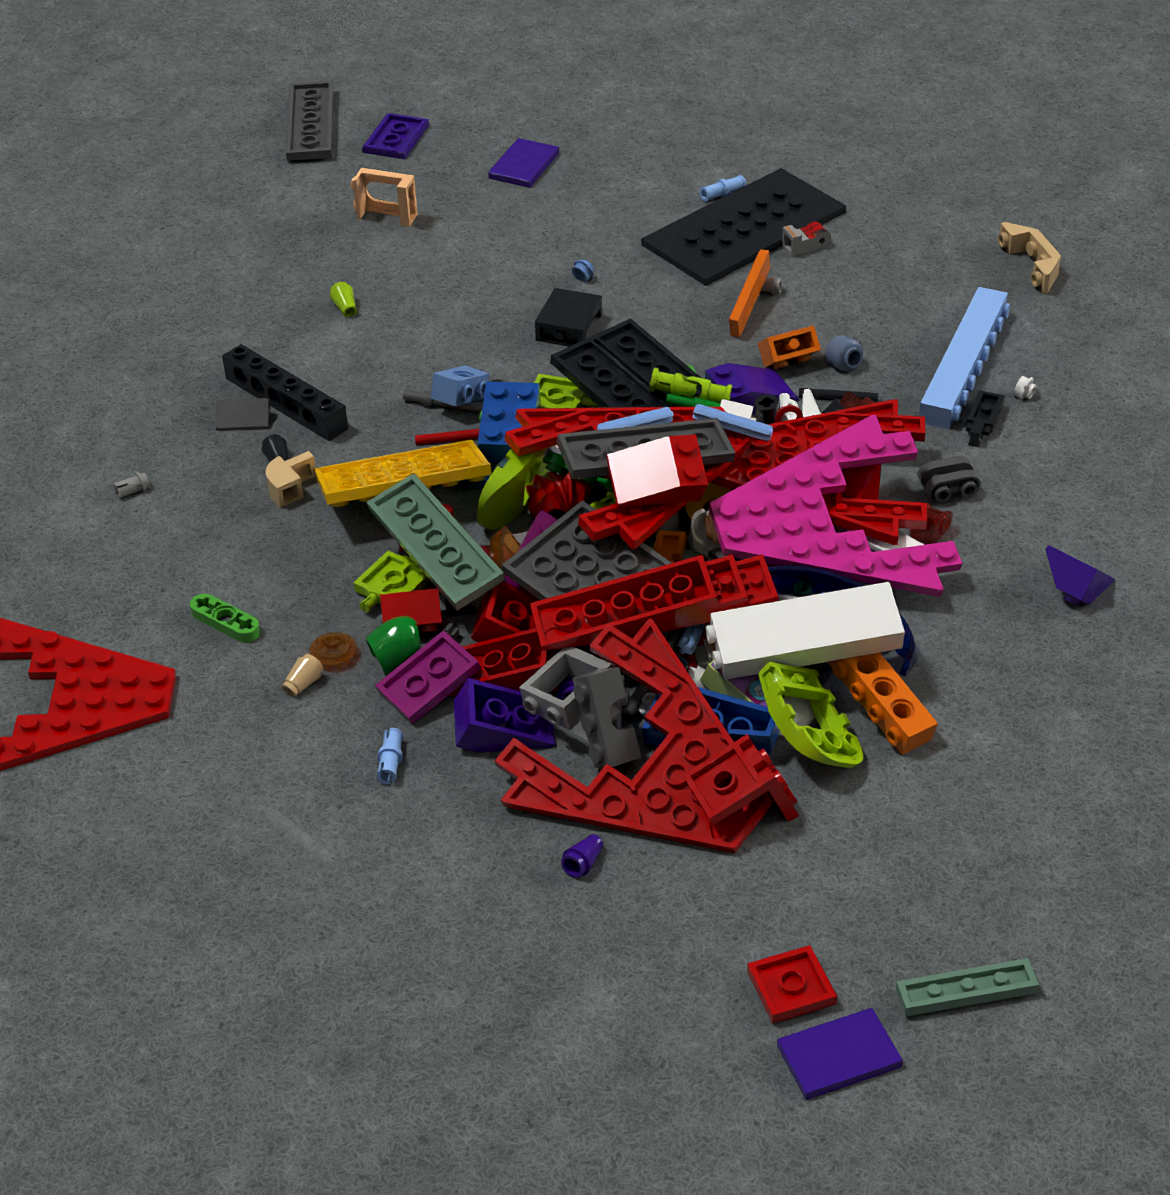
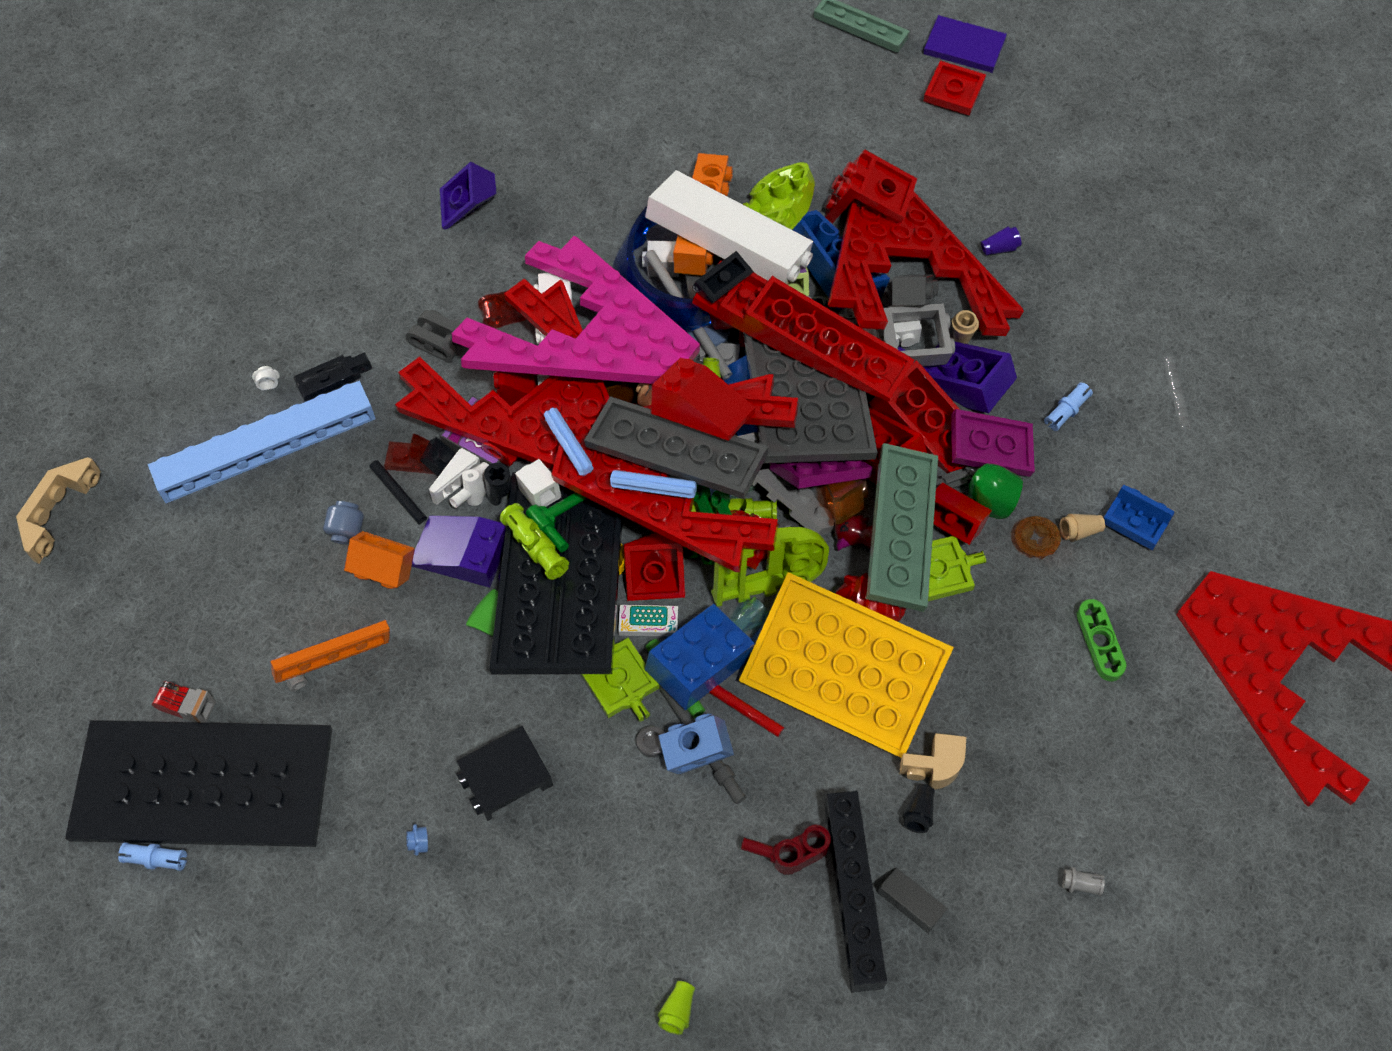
camera: 140 degrees left, 20 degrees up
none -> black slope [692,251,754,304]
none -> dark red beam [741,825,831,875]
none -> tan cone [952,310,979,344]
none -> blue bracket [1104,485,1175,551]

